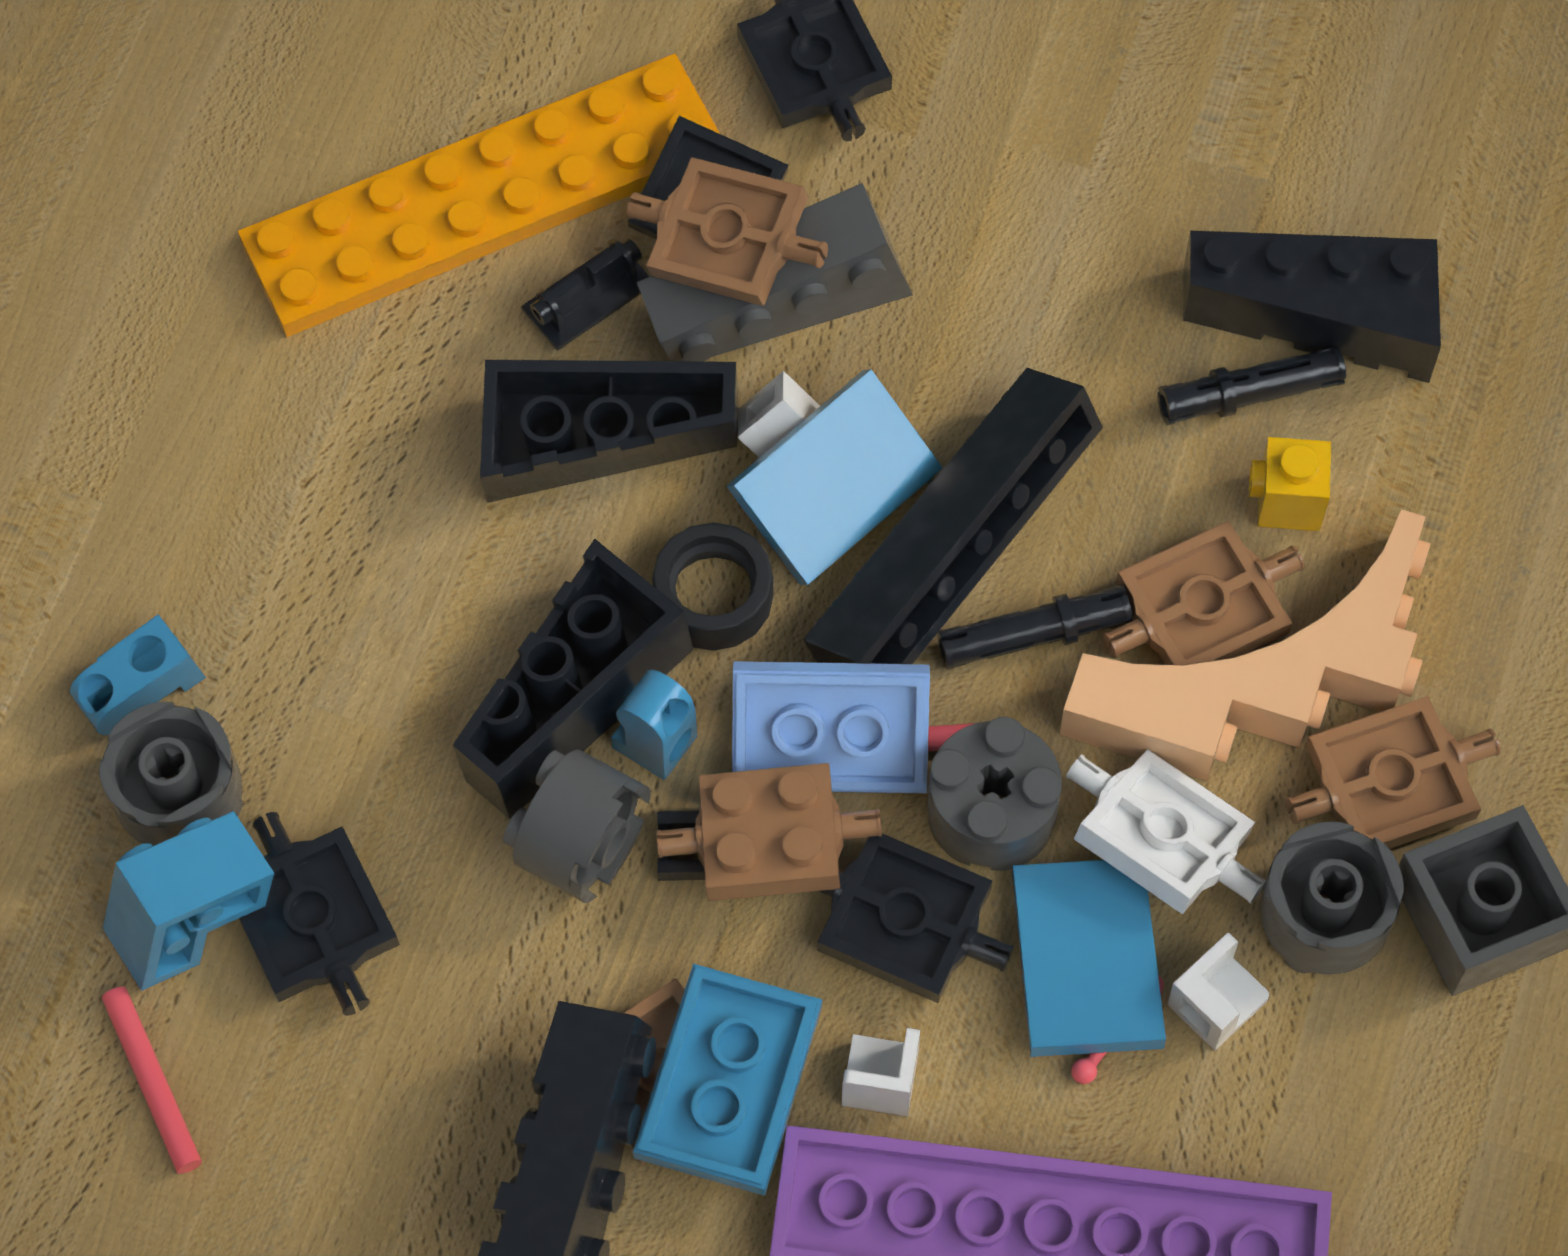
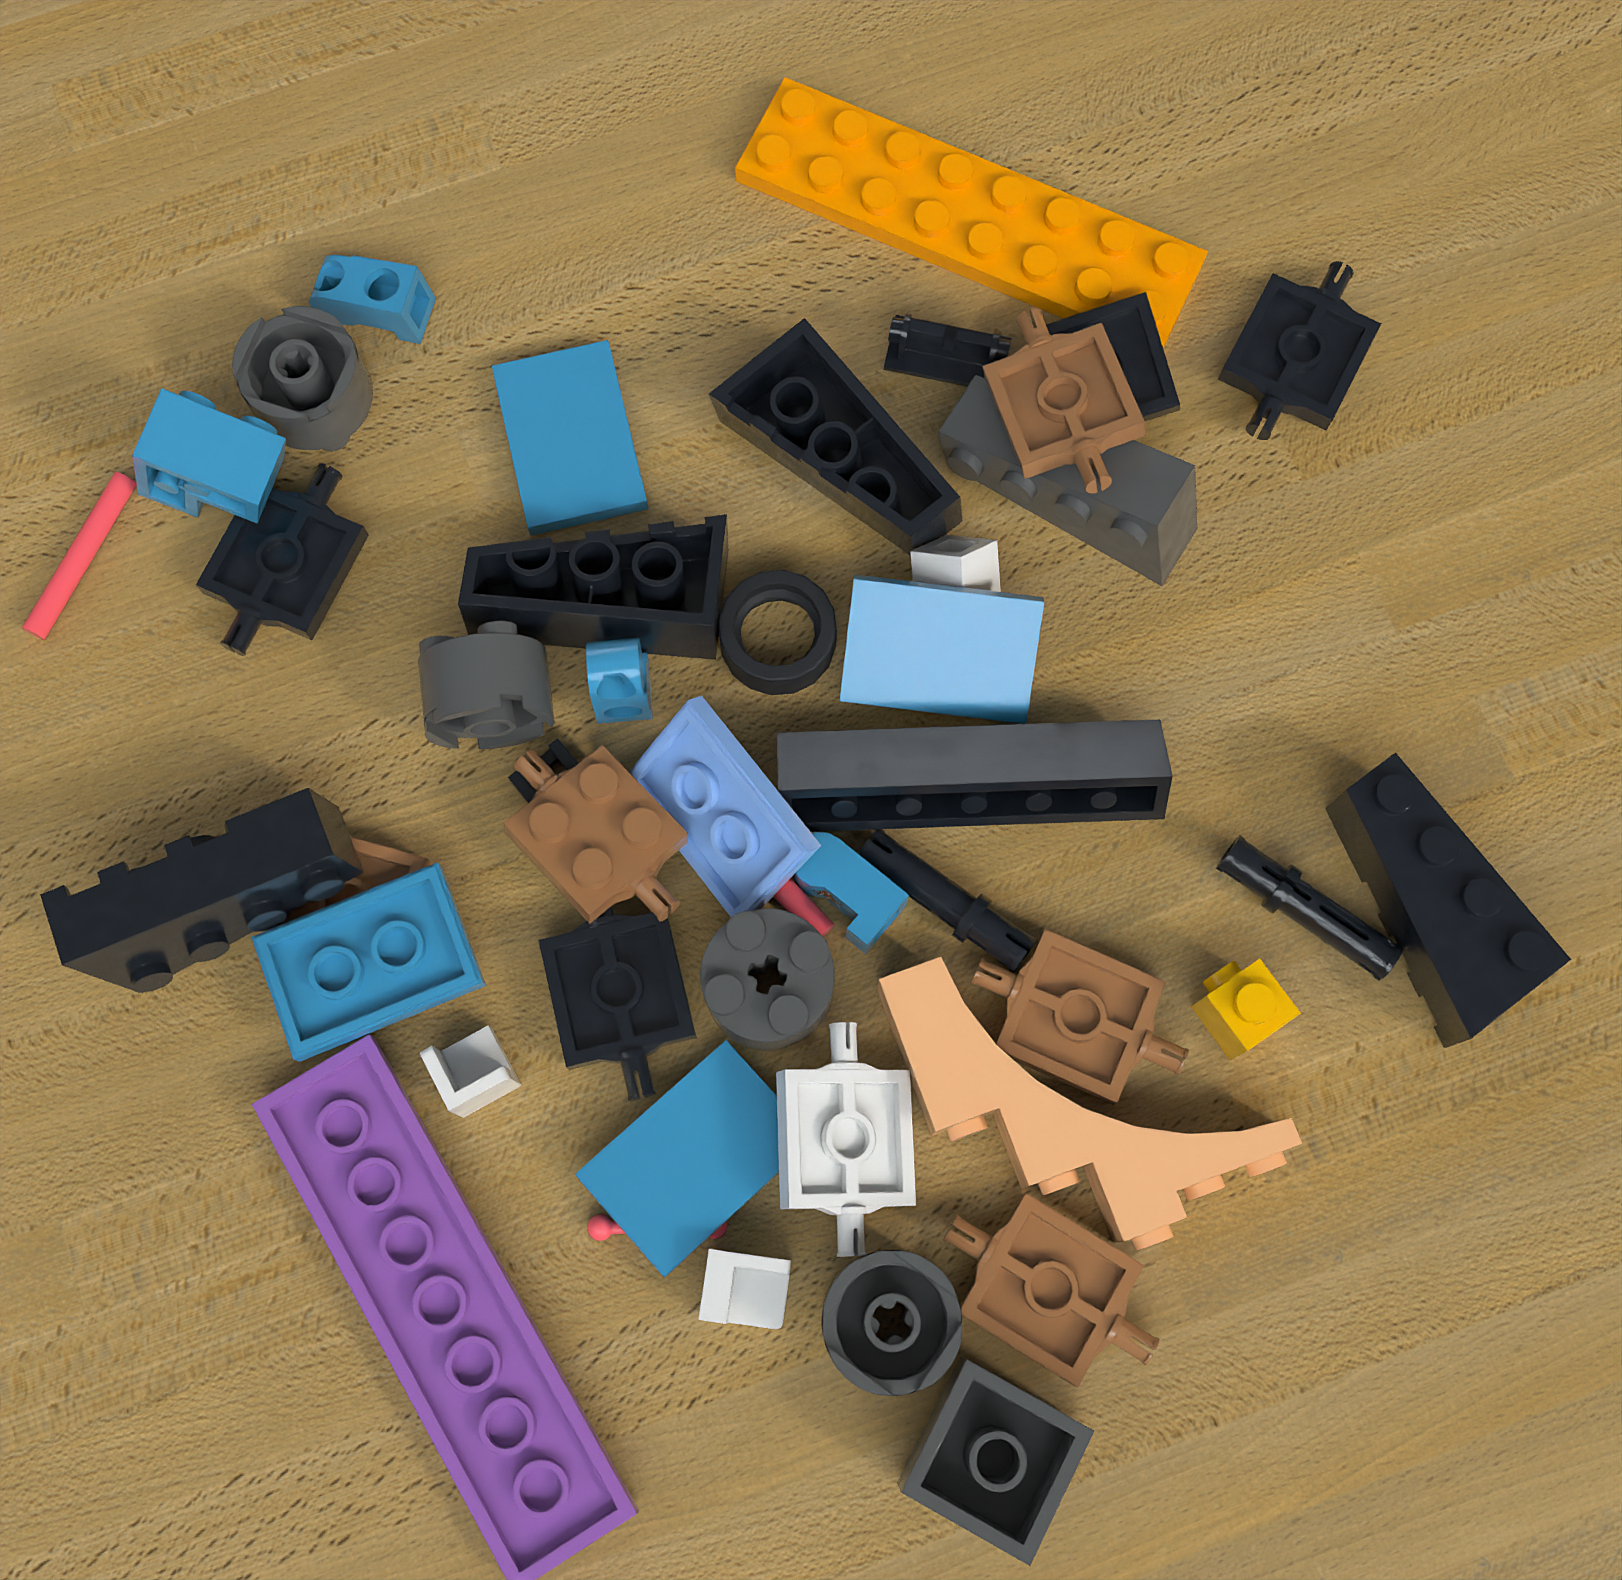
camera: 50 degrees right, 10 degrees up
none -> dark azure tile [492,340,649,536]
none -> dark azure leg [793,832,909,955]

